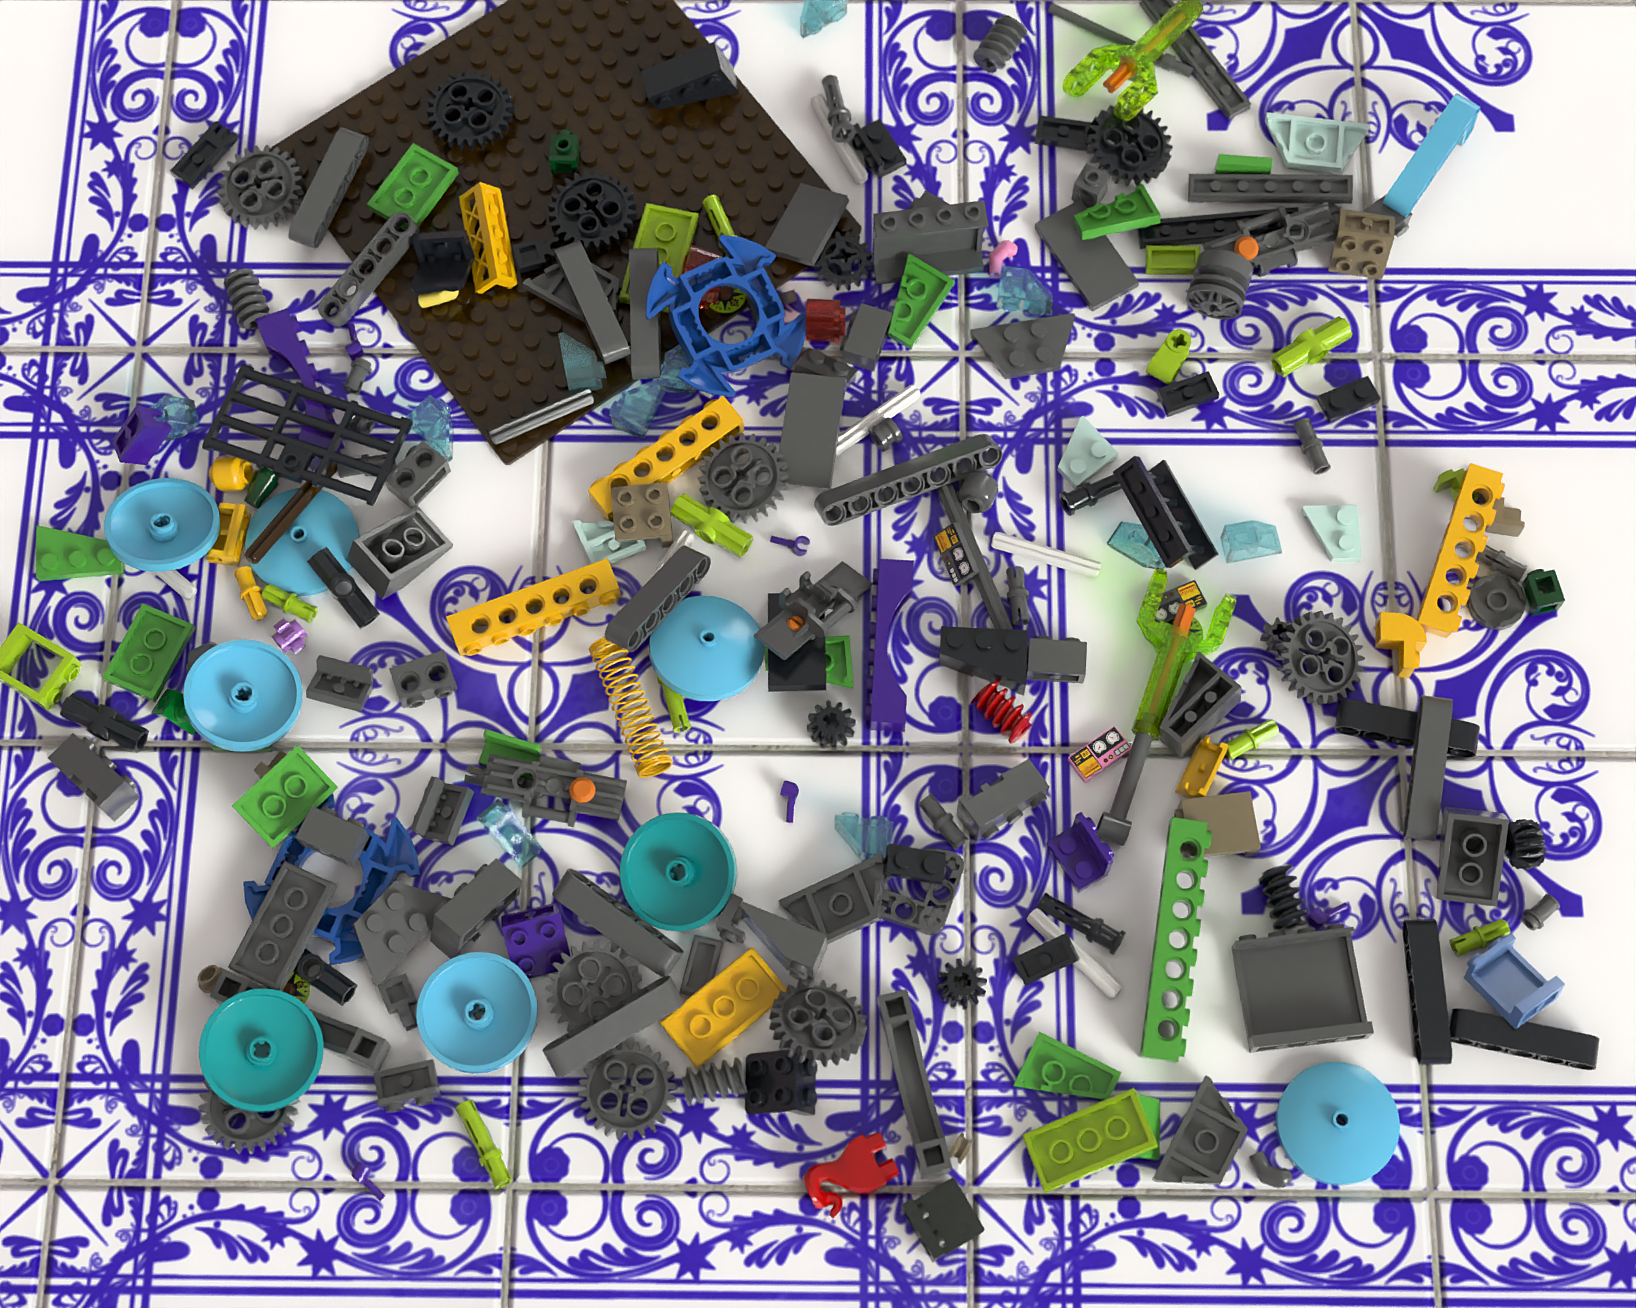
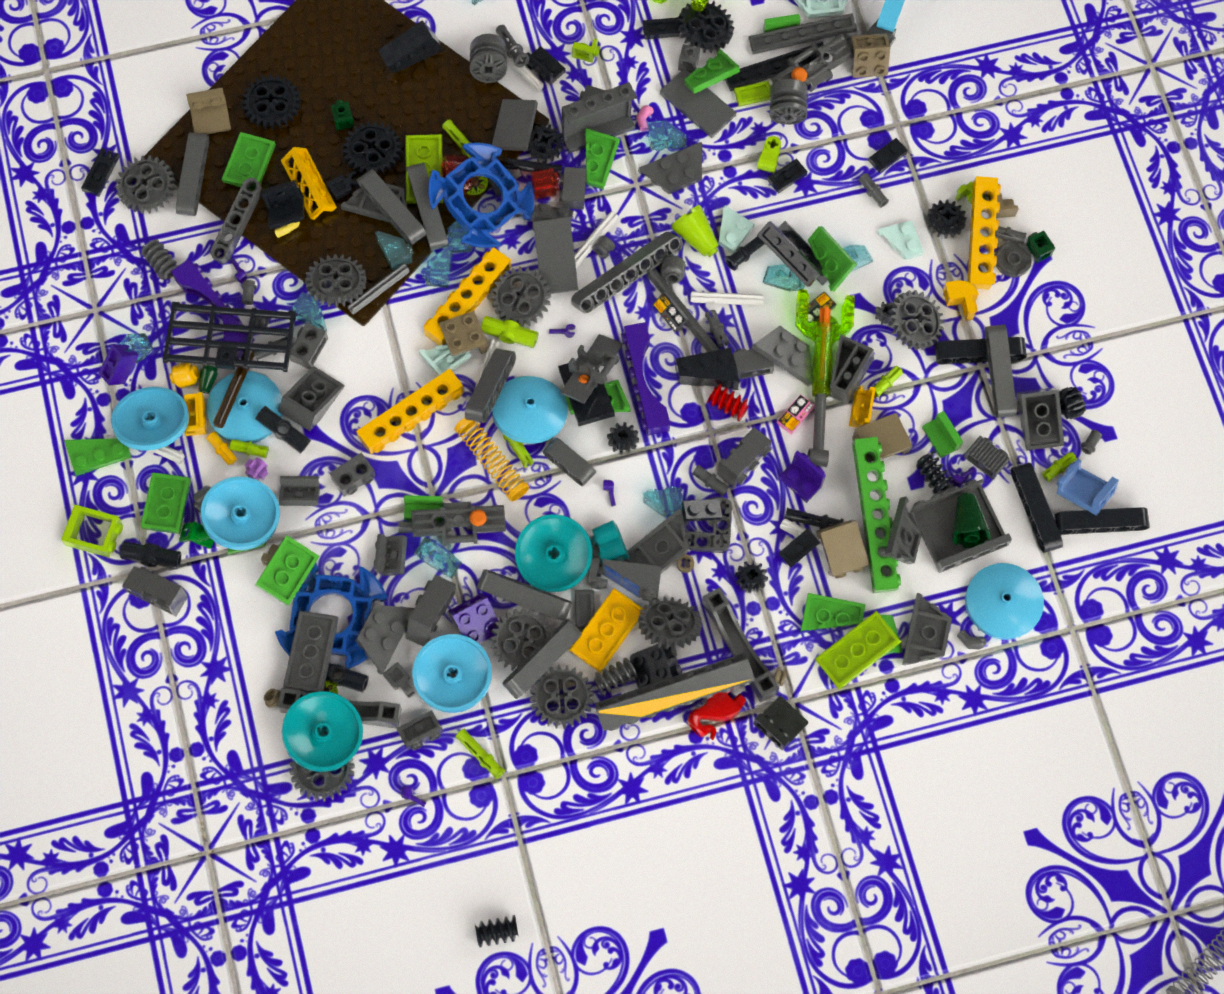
camera: 20 degrees left, 0 degrees up
dark grey brick [295,806,369,868] -> none
lime piece [1270,316,1353,377] -> none
none -> dark tan bracket [186,88,231,134]
none -> dark grey gear [305,254,367,307]
none -> dark grey wheel [470,33,507,83]
none -> black pin [506,157,562,177]
none -> dark grey beam [542,437,596,486]
none -> lime bracket [572,38,600,63]
none -> teal brick [591,520,629,563]
none -> dark grey brick [595,652,755,731]
none -> lime cone [671,205,719,257]
none -> dark tan bush [677,554,694,573]
none -> dark grey wing [751,326,813,386]
none -> bright green wing [808,226,857,292]
none -> dark tan panel [816,520,869,579]
none -> dark grey wing [885,496,922,564]
none -> bright green panel [922,411,963,458]
none -> black gear [926,199,967,239]
none -> dark green cone [952,492,991,548]
none -> dark grey brick [964,436,1010,480]

